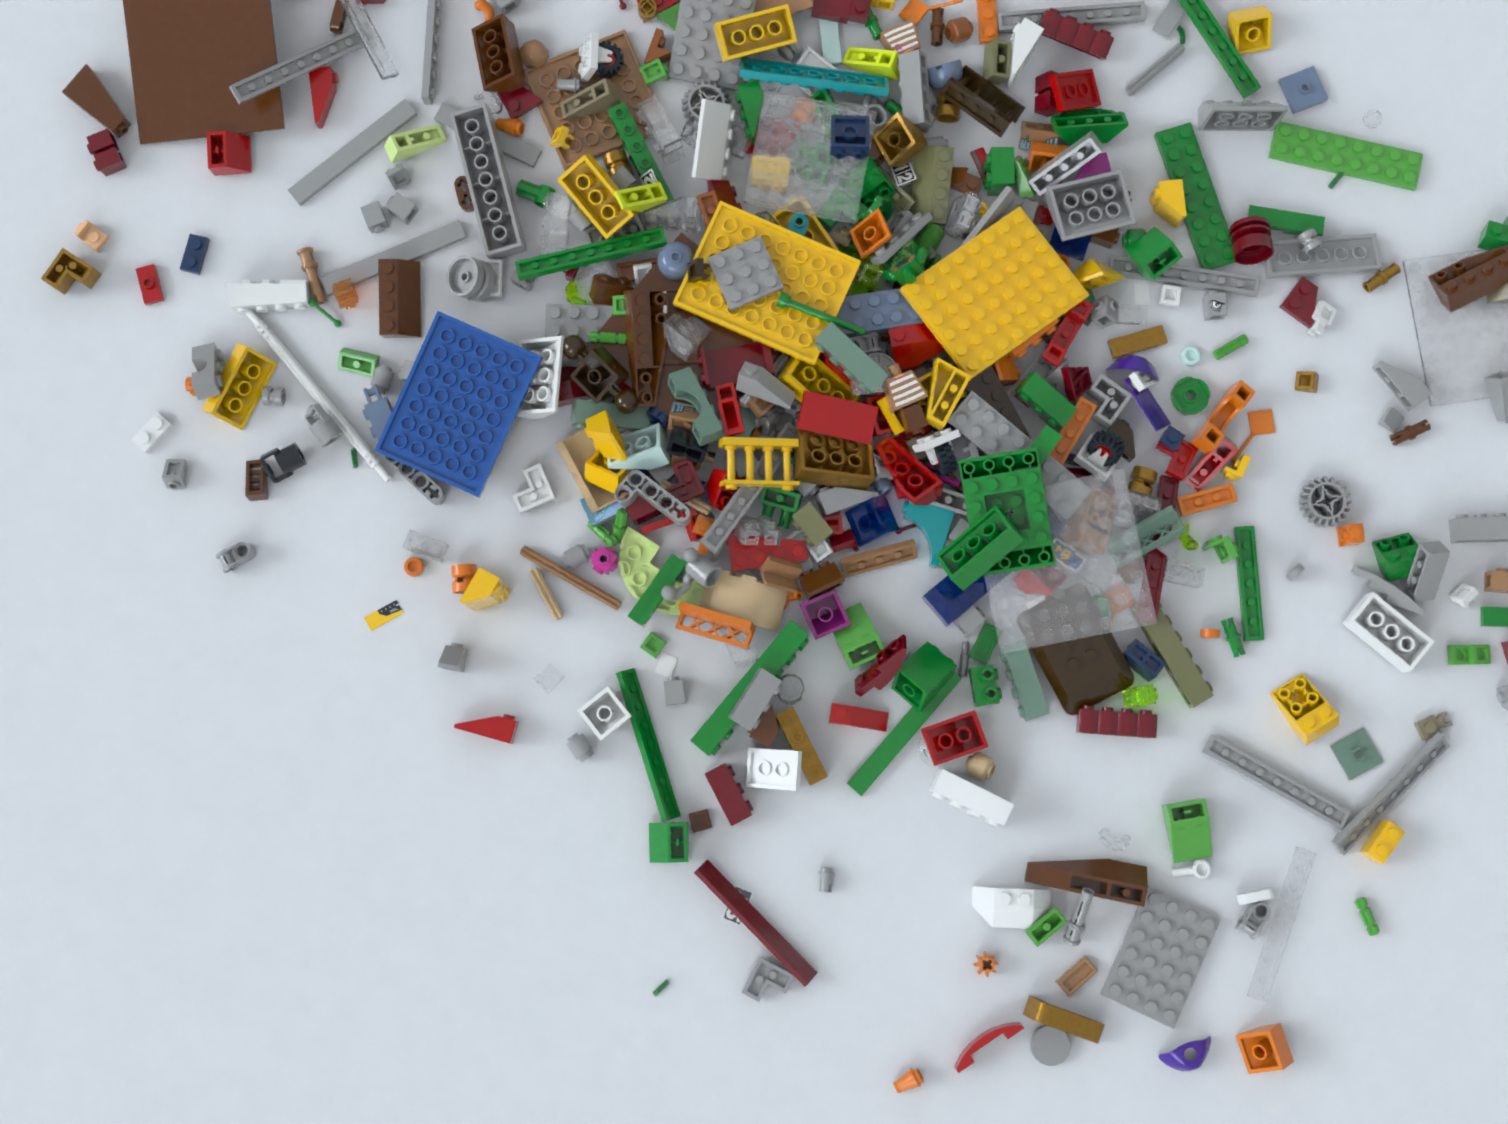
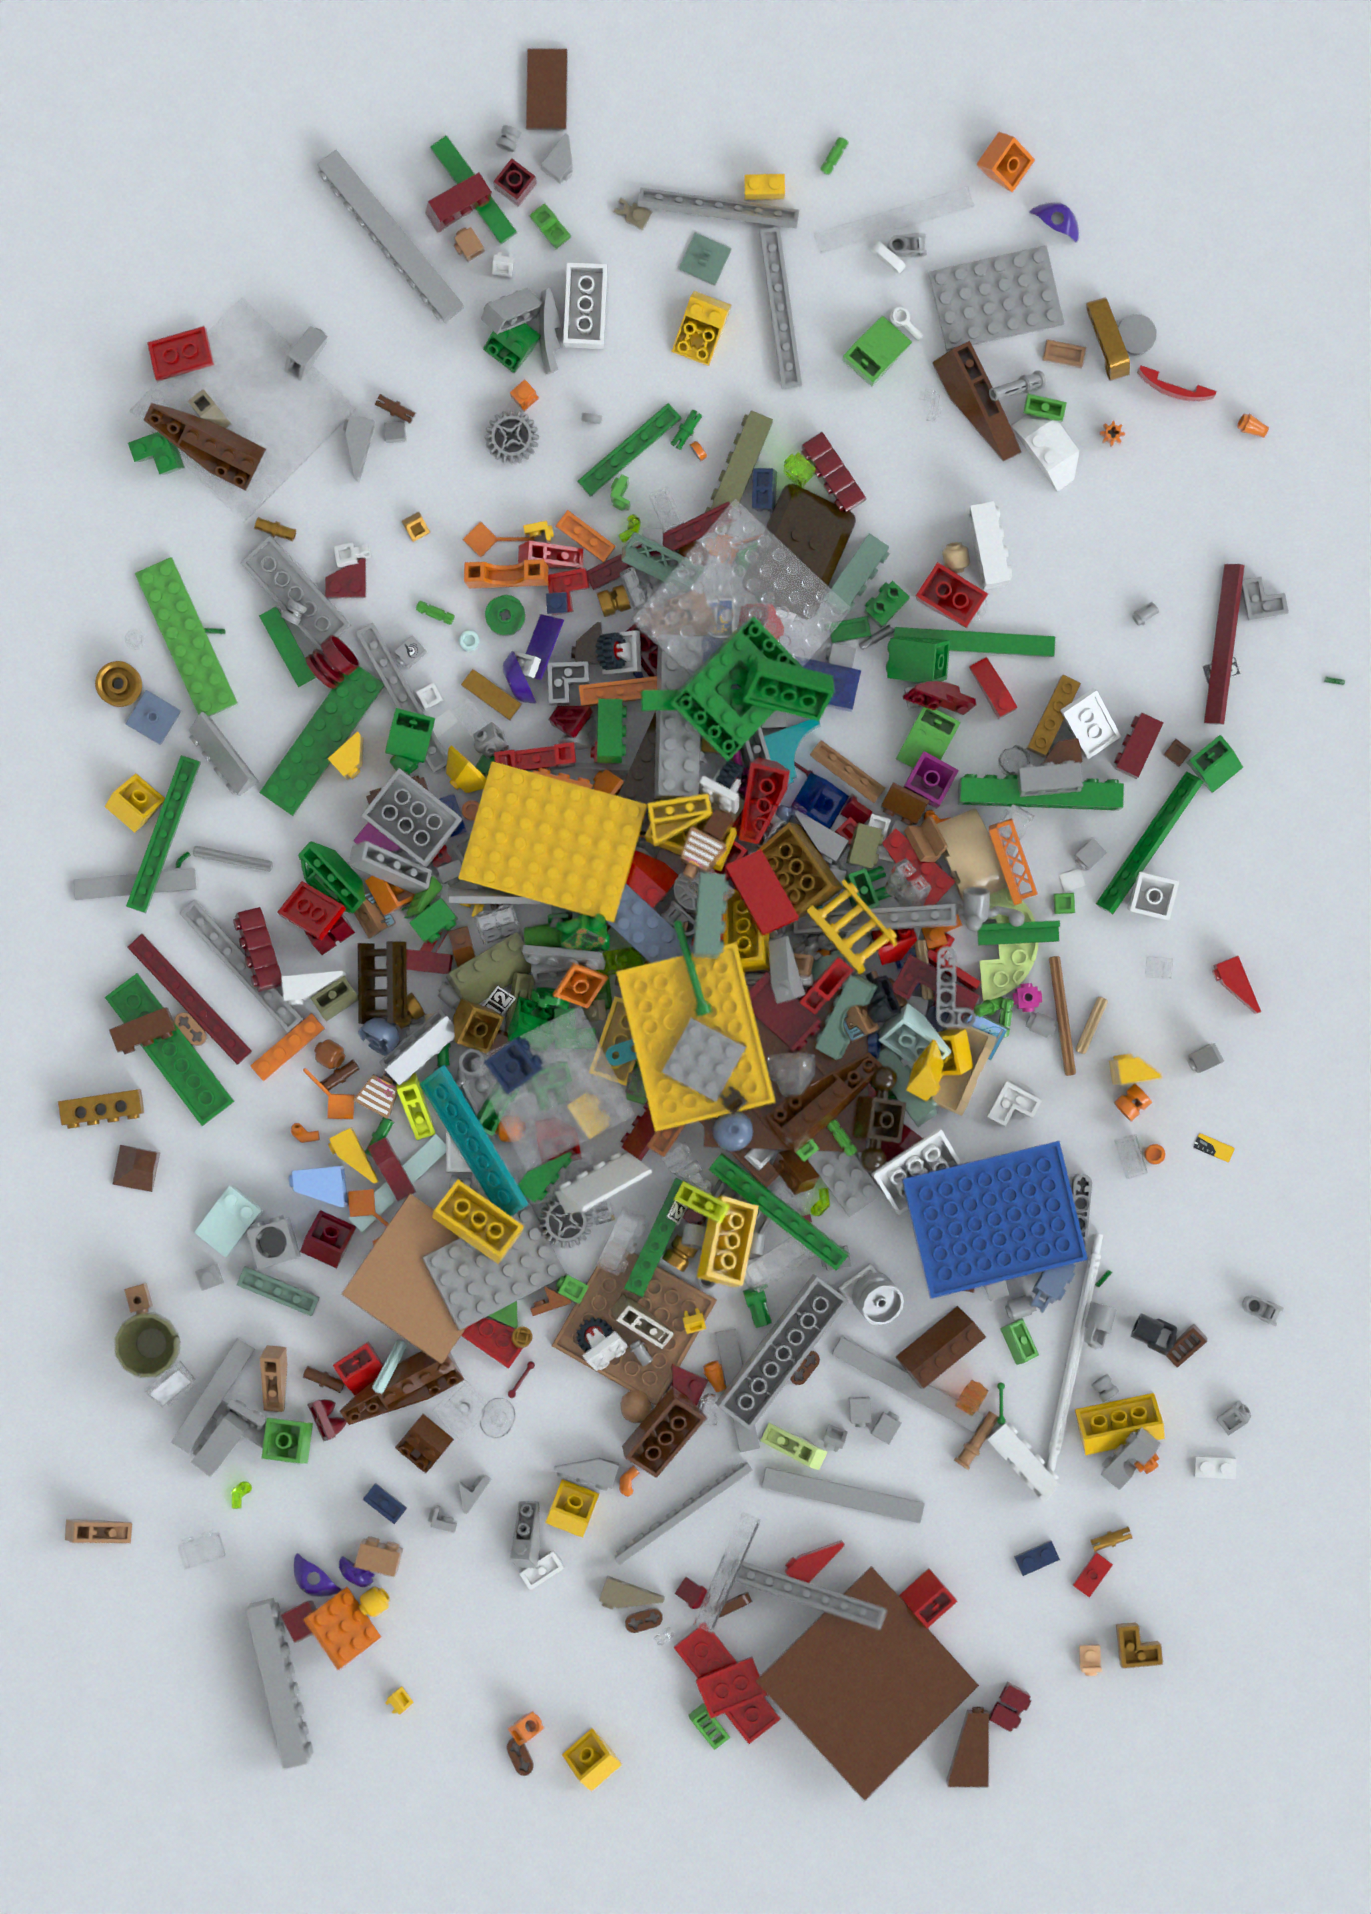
camera: 125 degrees left, 5 degrees up
light grey brick [566,733,594,763] -> none
none -> pearl gold wheel [95,661,142,707]
none -> dark red slope [386,949,453,975]
none -> pearl gold pin [1090,1526,1133,1552]

